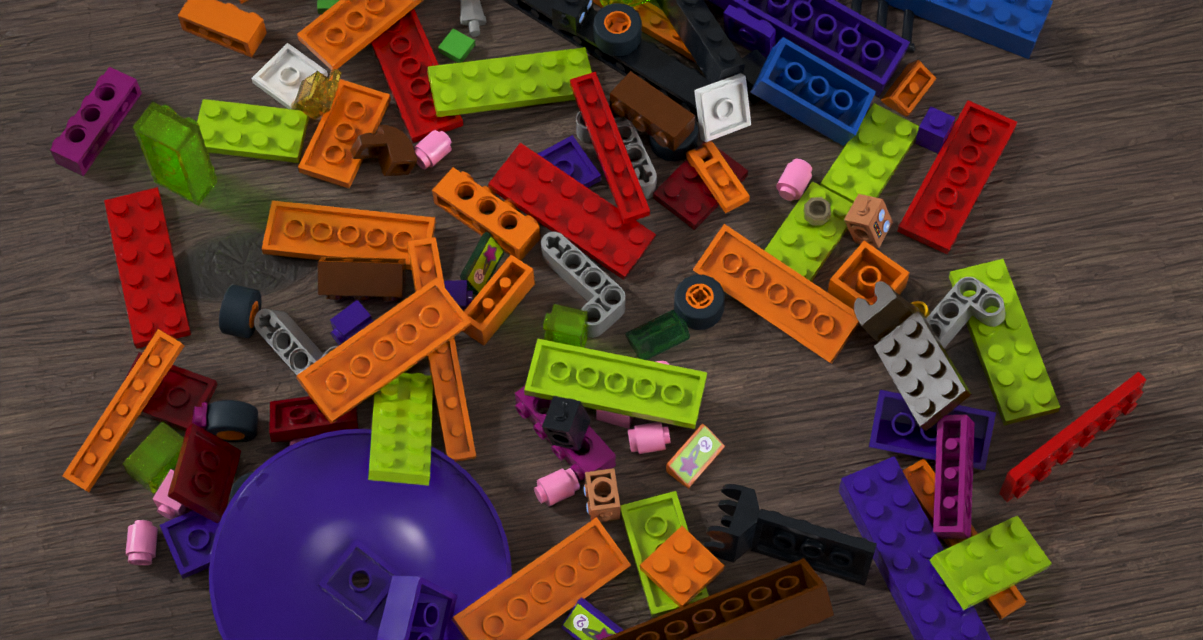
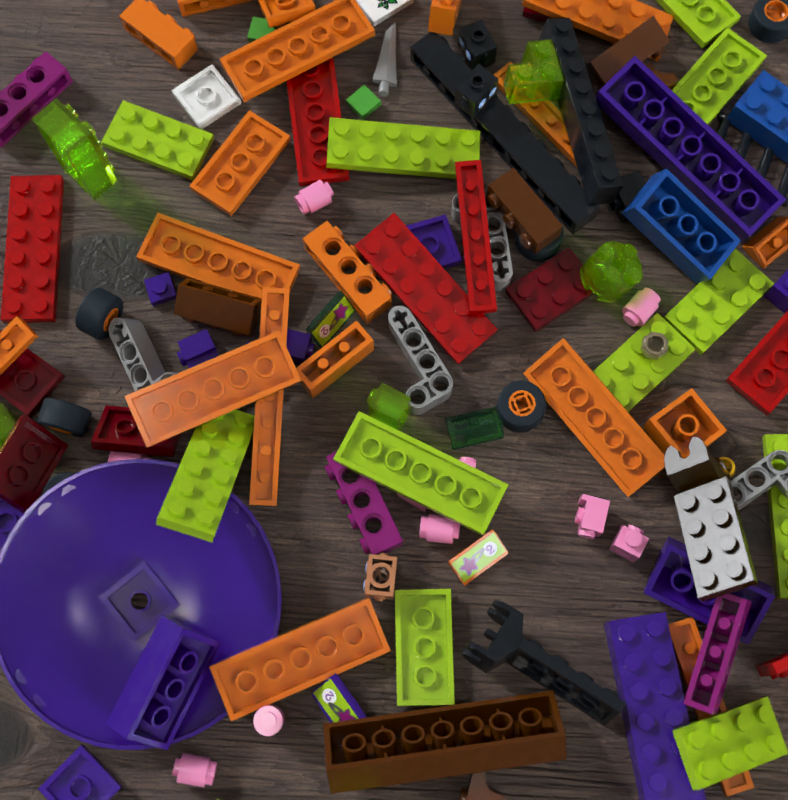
camera: 15 degrees right, 10 degrees up
magenta plate [192,402,207,430] -> none
clear yellow brick [294,69,342,120] -> none
reddish brown brick [350,125,418,176] -> none
bright pink brick [534,468,580,506] -> none
black head [542,396,591,451] -> none
black wheel [593,3,642,56] -> none
orange plate [640,526,725,608] -> none
orange plate [686,140,750,214] -> none
white tile [694,73,751,142] -> none
dark purple plate [724,5,776,59] -> none
nougat head [844,194,893,248] -> none
none -> dark purple plate [144,272,177,306]
none -> bright pink brick [575,494,610,539]
none -> clear neon green brick [580,241,643,303]
none -> bright pink brick [608,525,649,563]

